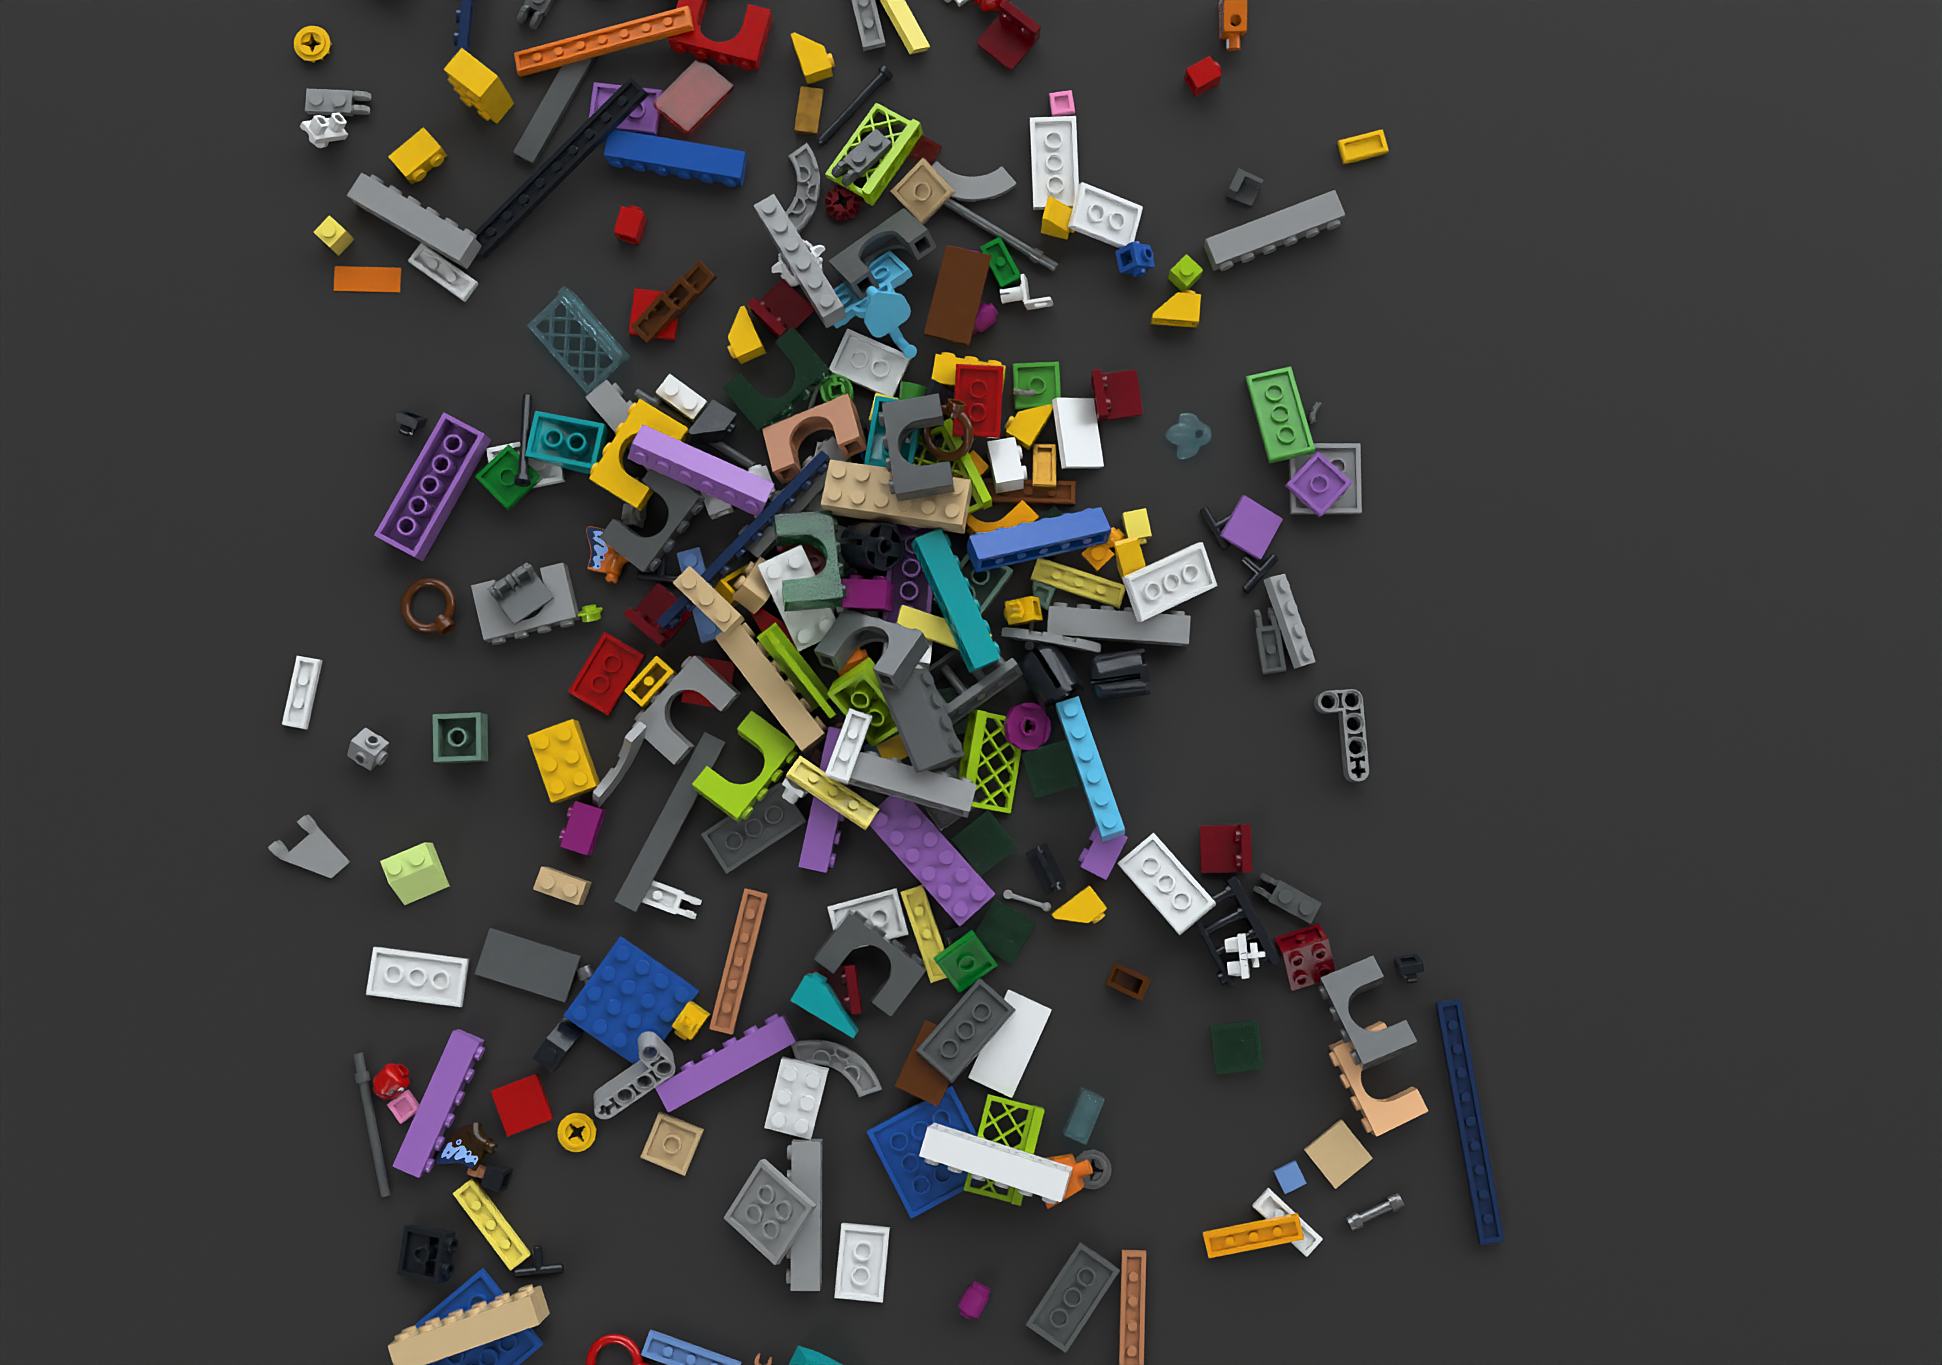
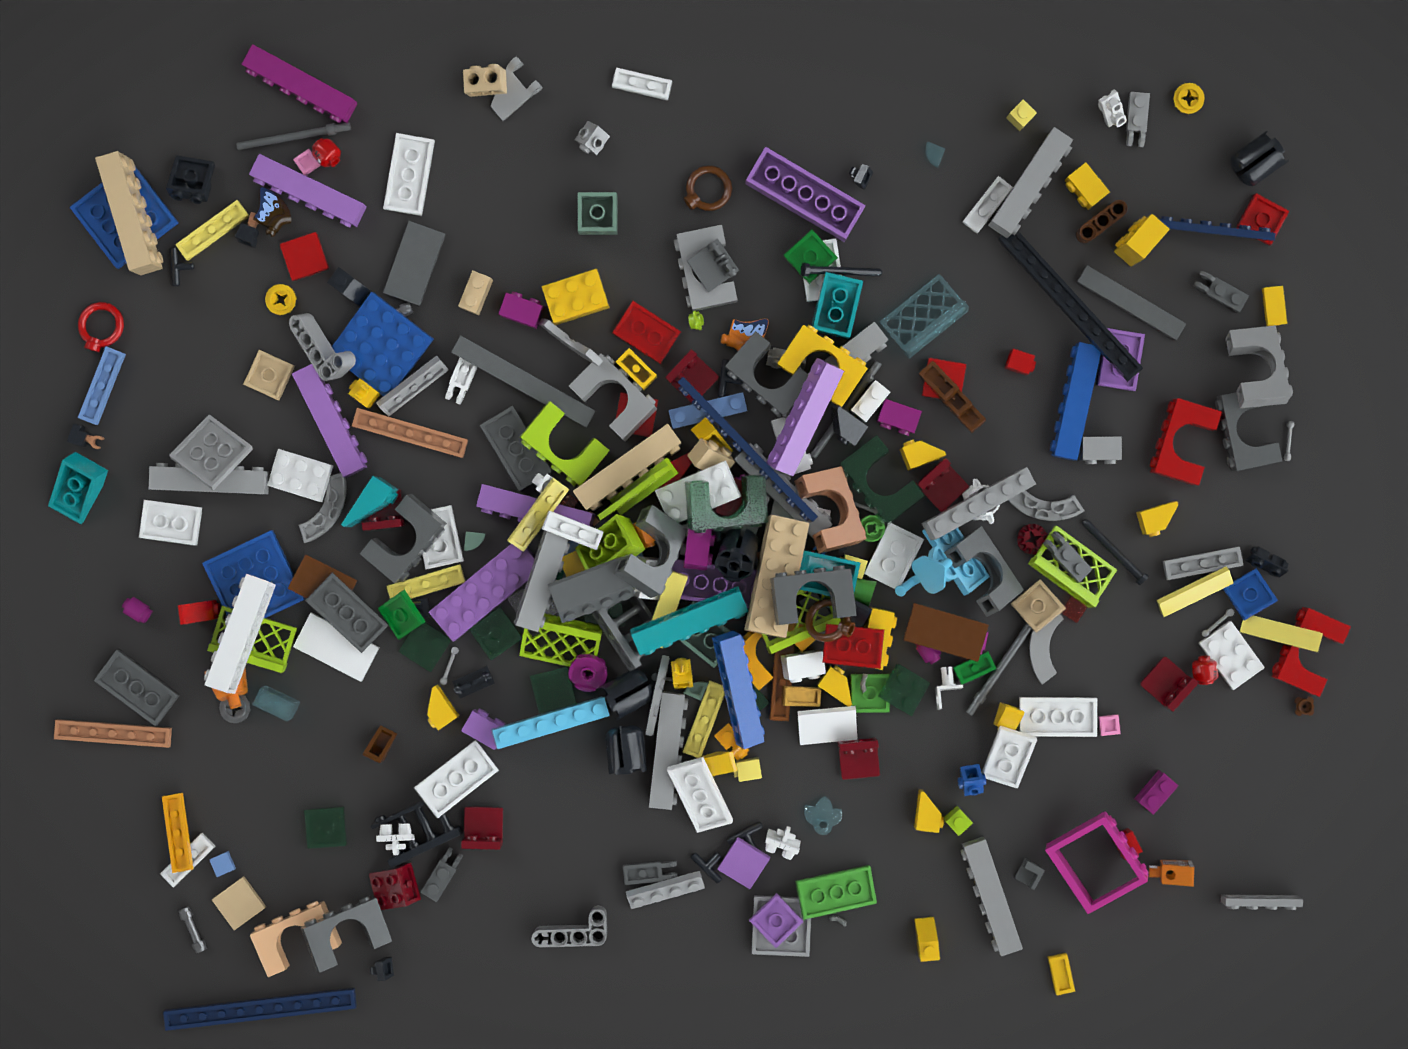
camera: 90 degrees right, 5 degrees up
orange sticker [333,266,401,292] -> none
yellowish green slope [380,842,450,905] -> none
orange tile [514,6,694,77] -> none
clear red tile [653,57,734,135] -> none
tan brick [673,565,745,636] -> none
pearl gold tile [794,86,824,136] -> none
none -> red slope [178,600,221,625]
none -> magenta brick [242,44,358,123]
none -> light grey plate [376,356,449,417]
none -> tan brick [463,64,507,97]
none -> sand green tile [464,531,486,551]
none -> white hips [765,826,801,860]
none -> magenta brick [876,399,922,436]
none -> clear green plate [878,664,930,716]
none -> yellow slope [915,917,940,962]
none -> clear light blue tile [926,142,945,168]
none -> dark pink window [1045,811,1149,914]
none -> reddish brown beam [1076,200,1128,243]
none -> light grey brick [1079,437,1122,464]
none -> magenta brick [1134,770,1179,815]

